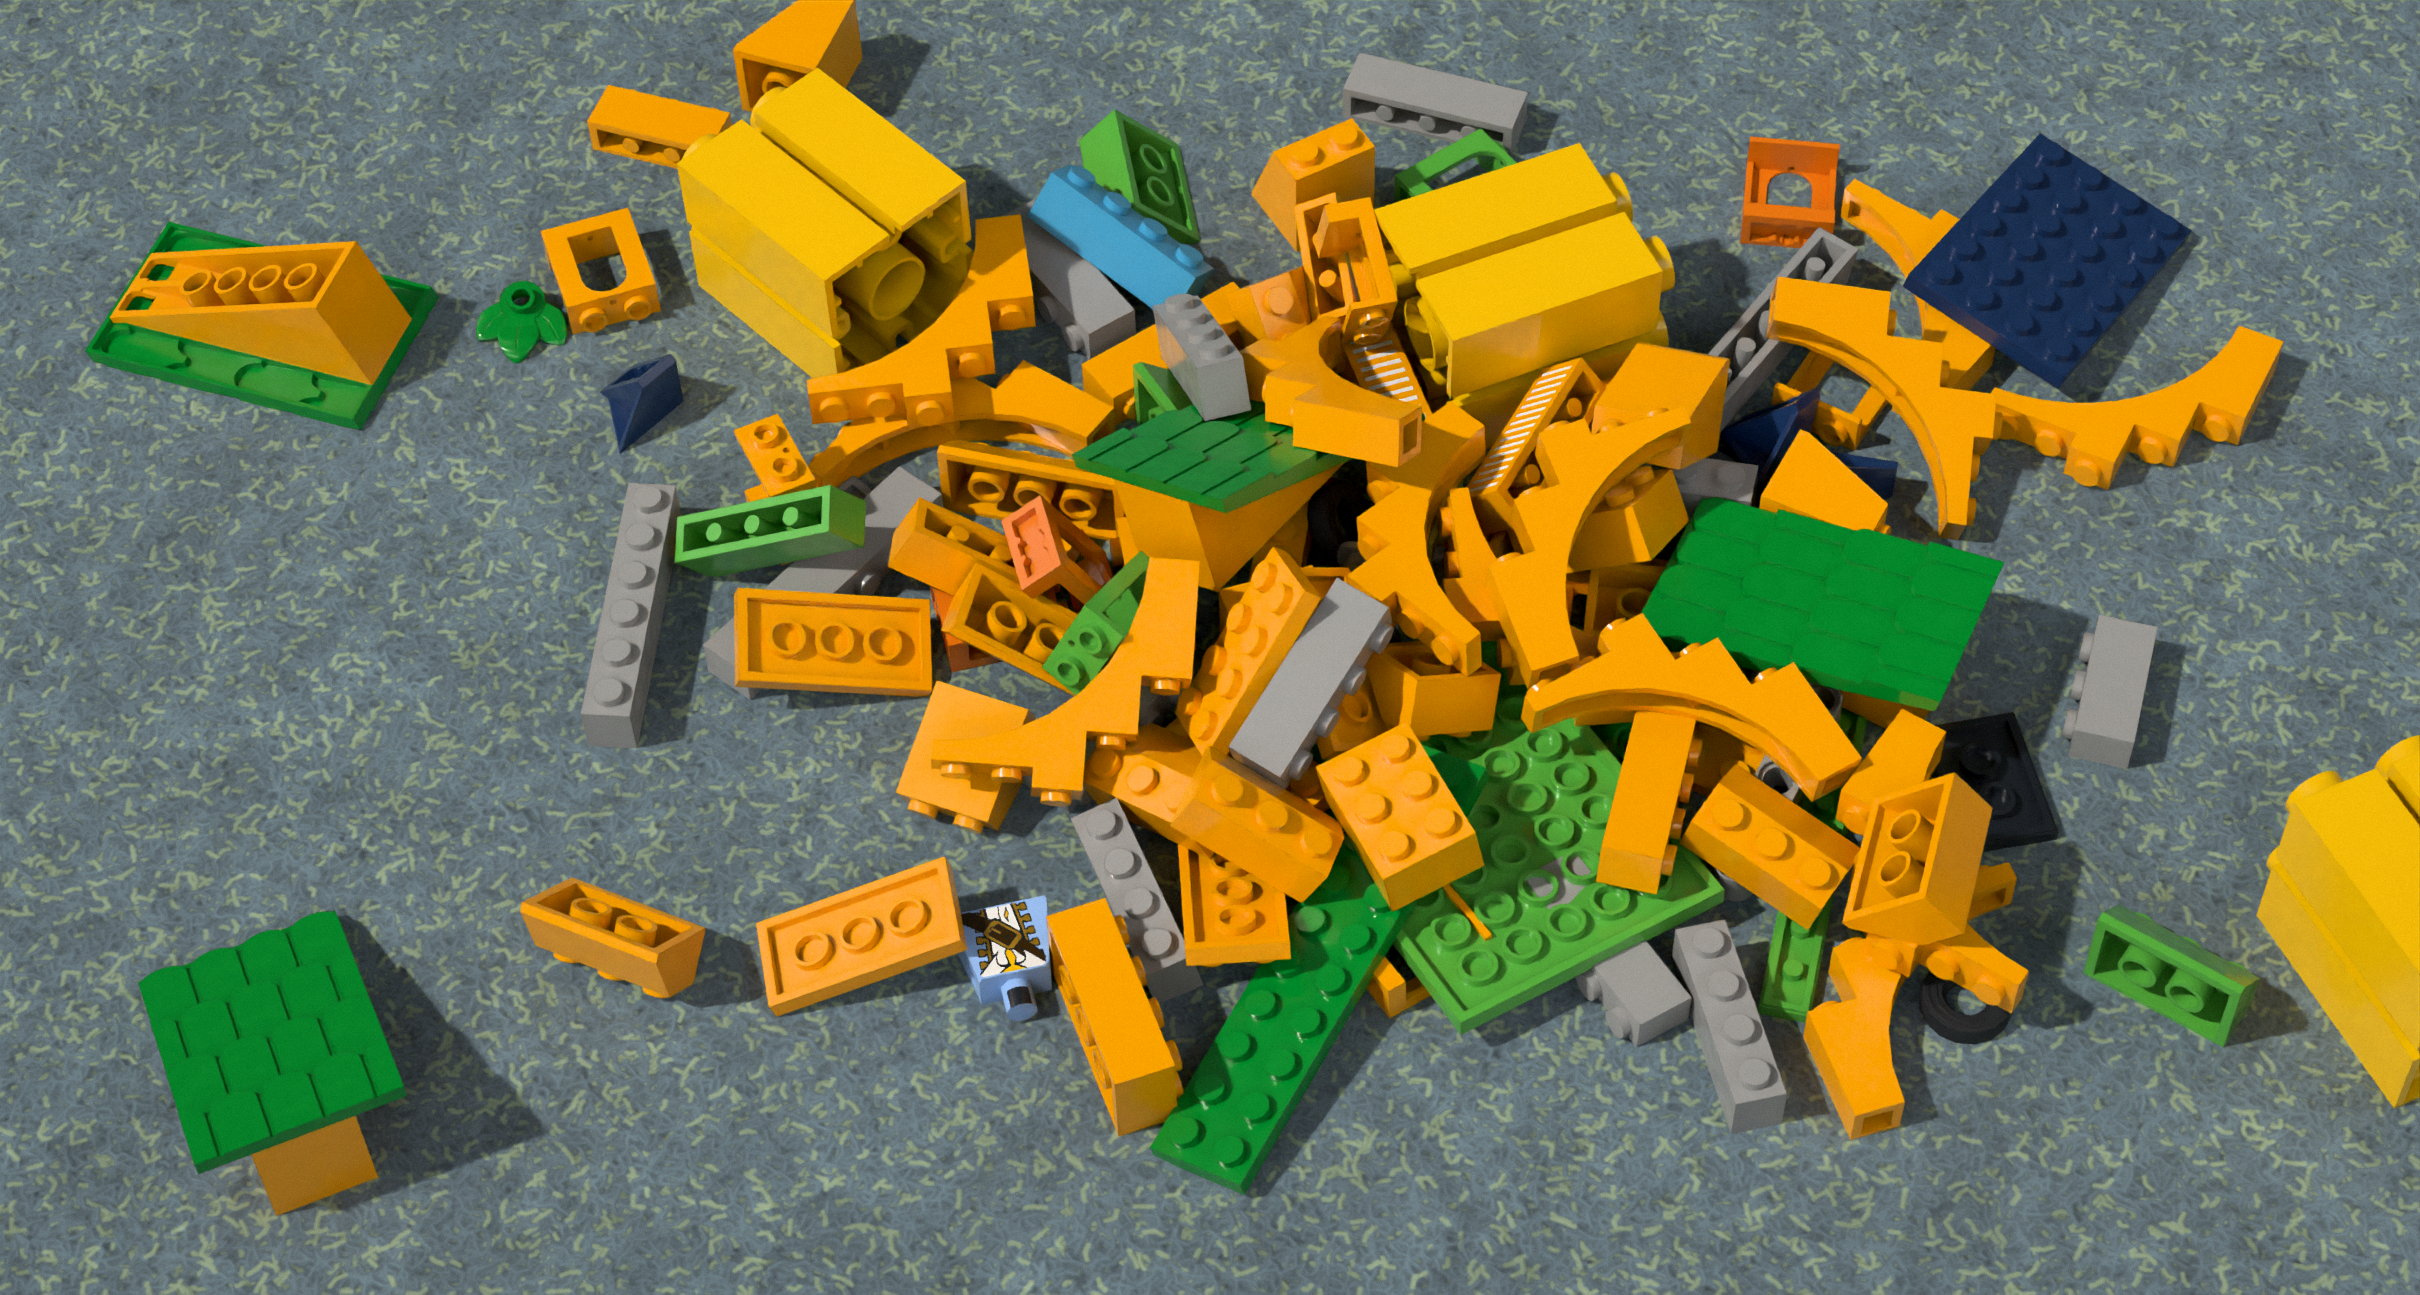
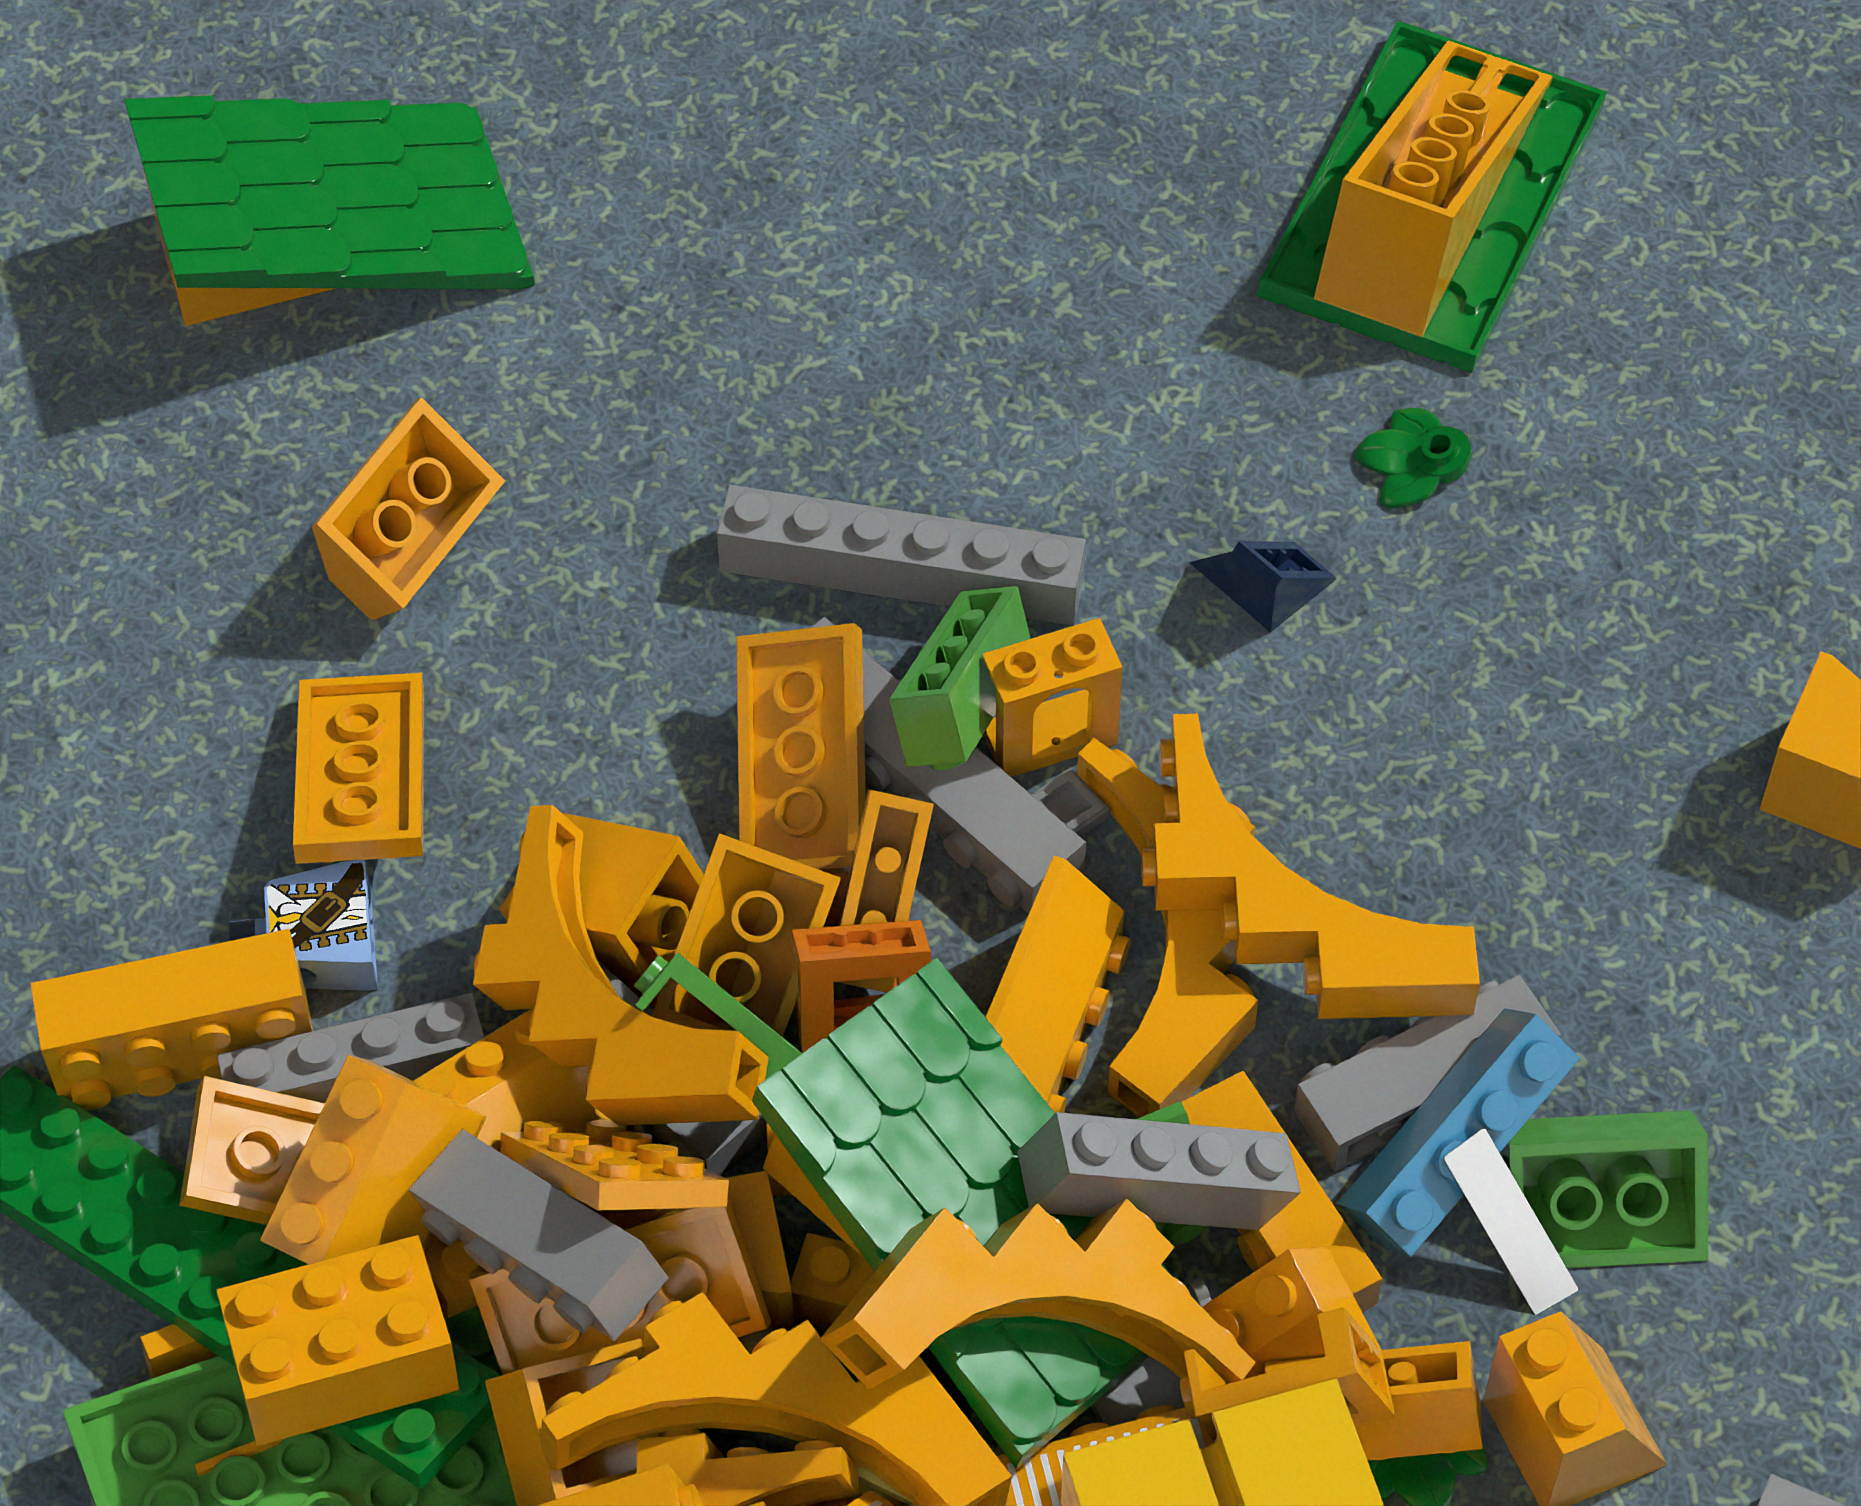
camera: 95 degrees right, 5 degrees up
light orange panel [541,208,661,335] -> none
light orange brick [587,85,732,169] -> none
yellow brick [677,67,973,378] -> none
none -> white sticker [1444,1129,1578,1315]

